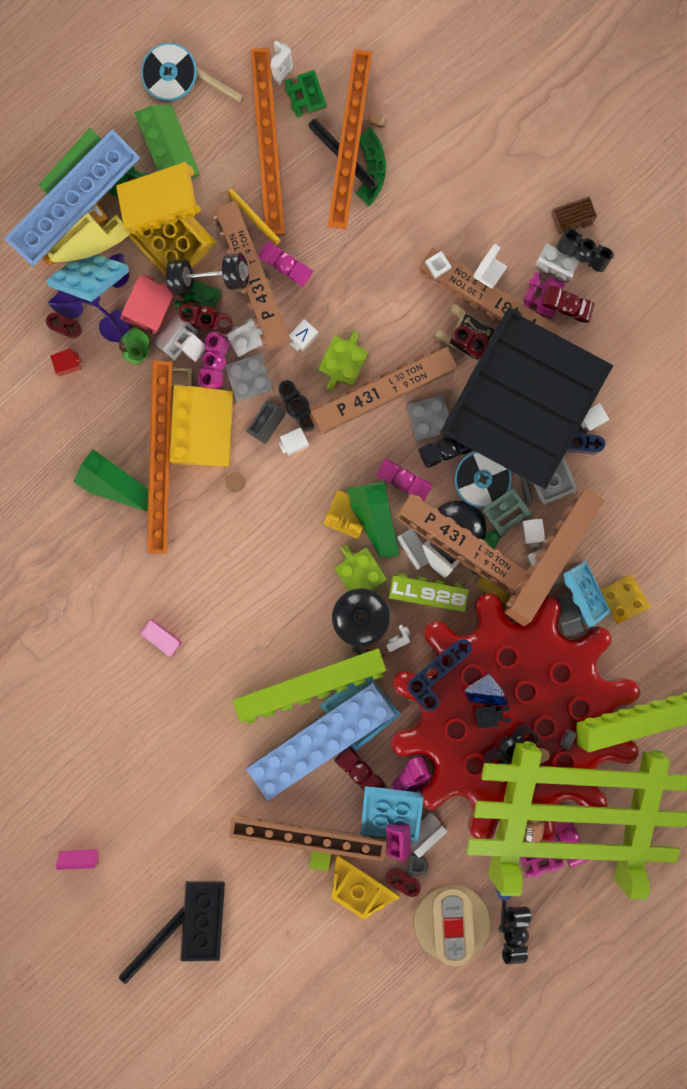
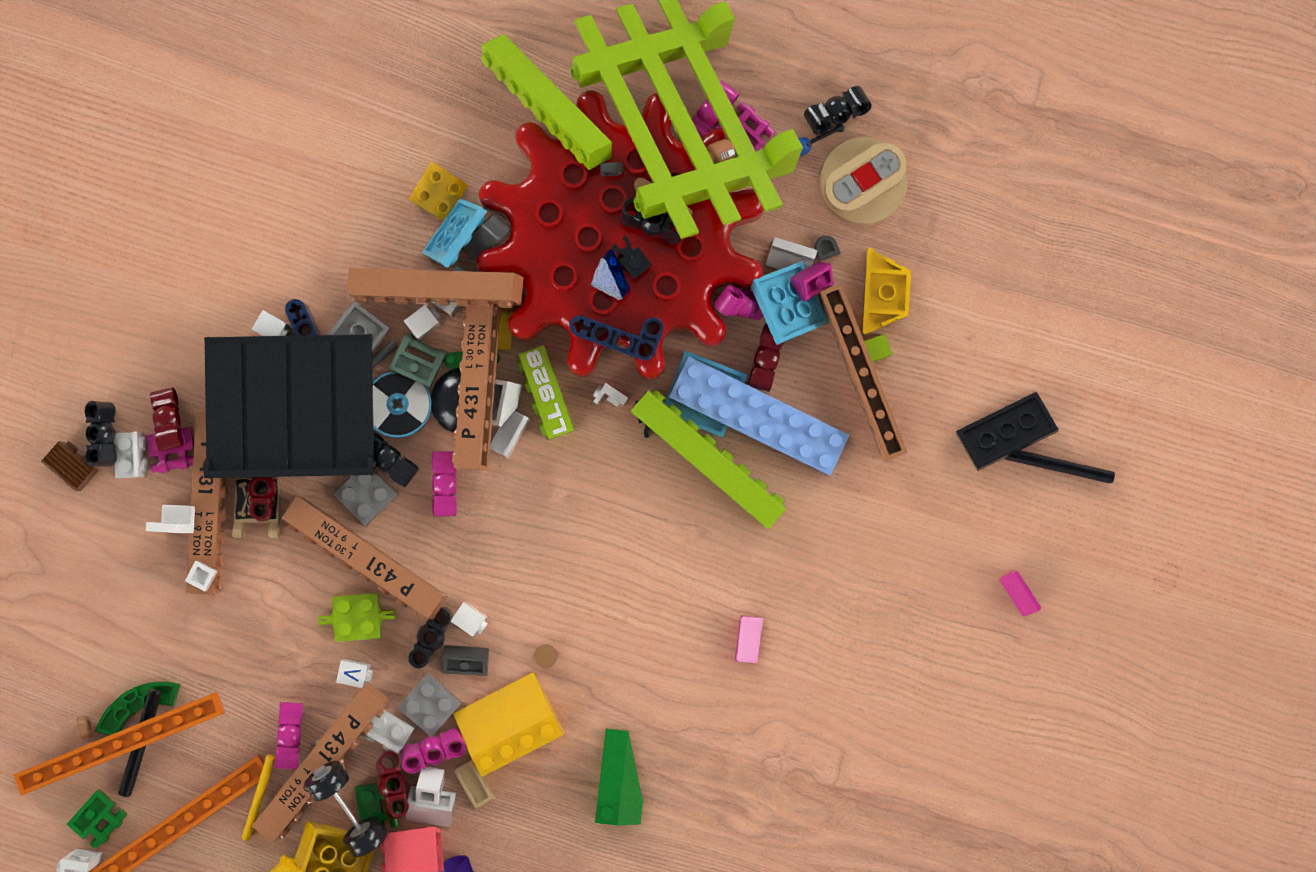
camera: 110 degrees left, 0 degrees up
bright green hair [119,326,151,365] -> none
orange plate [146,360,172,554] -> none
yellow hinge [323,490,363,539] -> none
black dish [332,588,390,647] -> none
lime plate [334,544,387,594] -> none
green wedge [347,480,400,559] -> none
dark red beam [386,868,421,897] -> none

